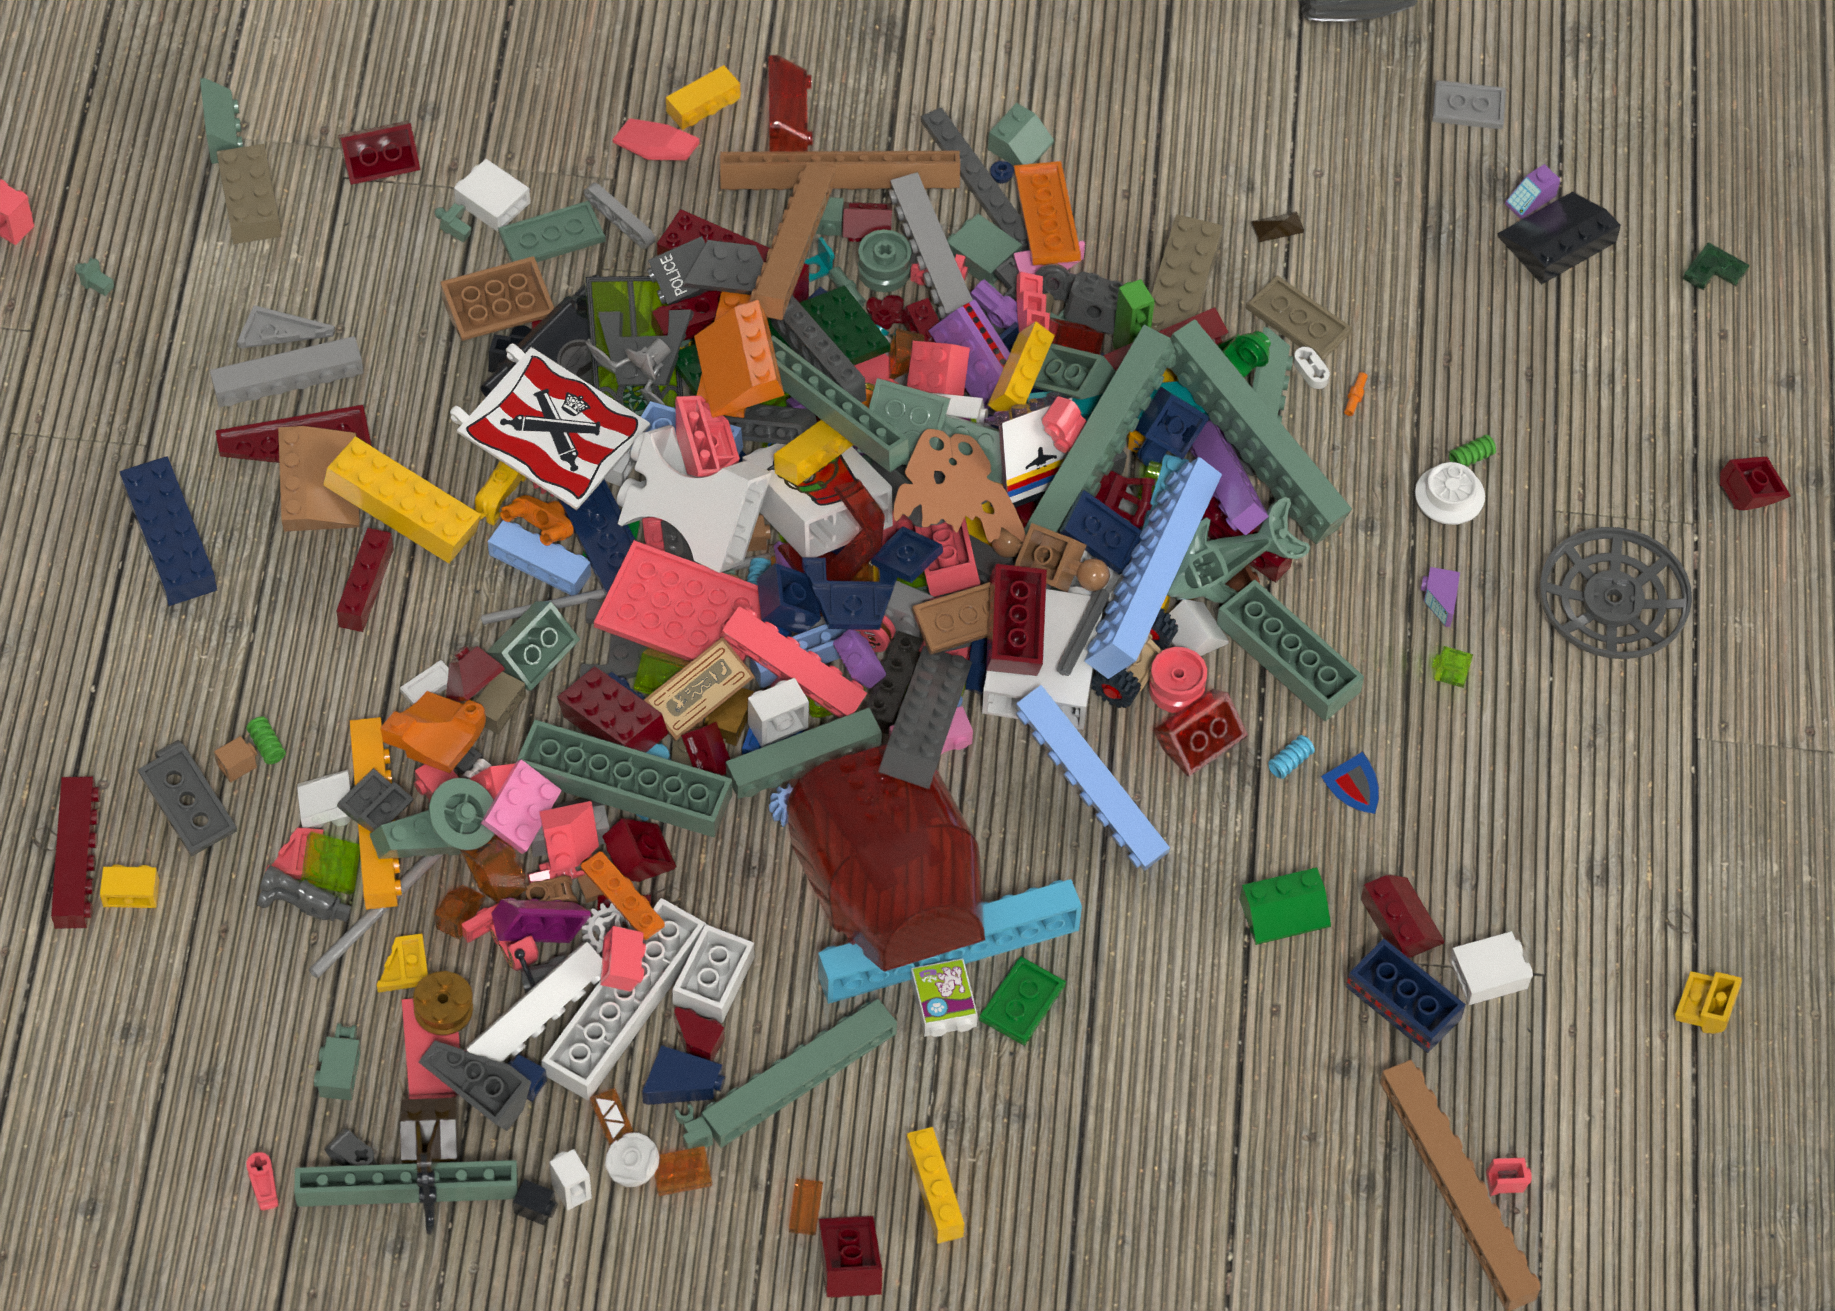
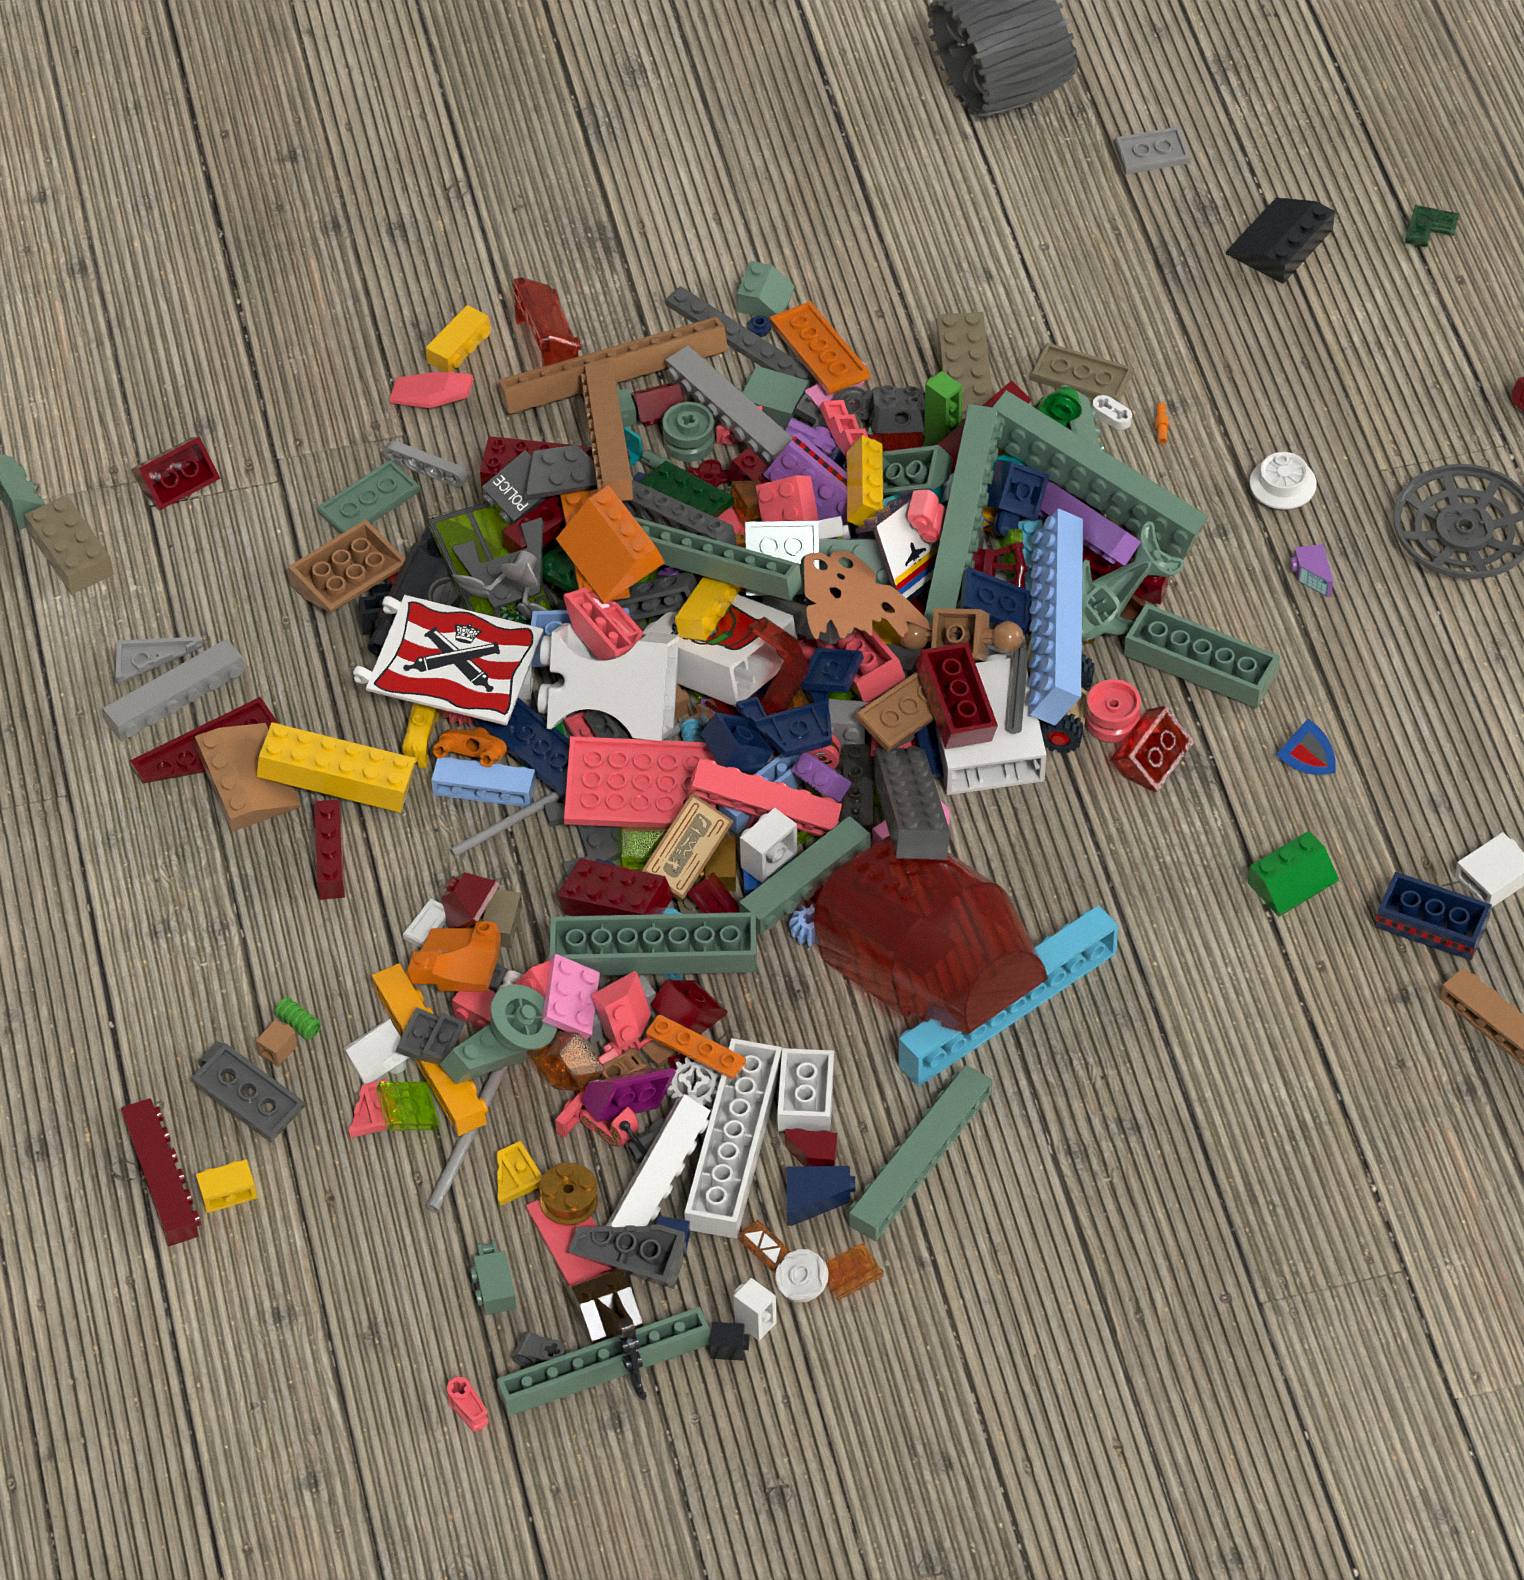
camera: 15 degrees left, 5 degrees down
dark blue brick [119,456,218,606] -> none
dark grey piece [257,865,352,922] -> none
sand green piece [434,203,472,243] -> none
clear orange slope [434,885,486,940] -> none
white brick [454,159,530,232] -> none
sand green slope [486,601,580,691] -> none
coral brick [601,926,646,992] -> none
sand green piece [675,1104,713,1155] -> none
clear orange tile [789,1178,823,1236] -> none
dark red slope [819,1216,883,1298] -> none
yellow brick [906,1127,965,1244] -> none
brick [911,959,978,1037] -> none
green tile [979,956,1066,1046] -> none
light blue brick [1015,685,1170,871] -> none
white slope [1169,600,1229,656] -> none
dark brown slope [1251,211,1304,243] -> none
medium azure piece [1268,735,1315,779] -> none
dark red slope [1361,875,1445,958] -> none
clear neon green brick [1432,646,1473,688] -> none
bright green piece [1449,434,1496,467] -> none
medium lavender slope [1505,164,1560,219] -> none

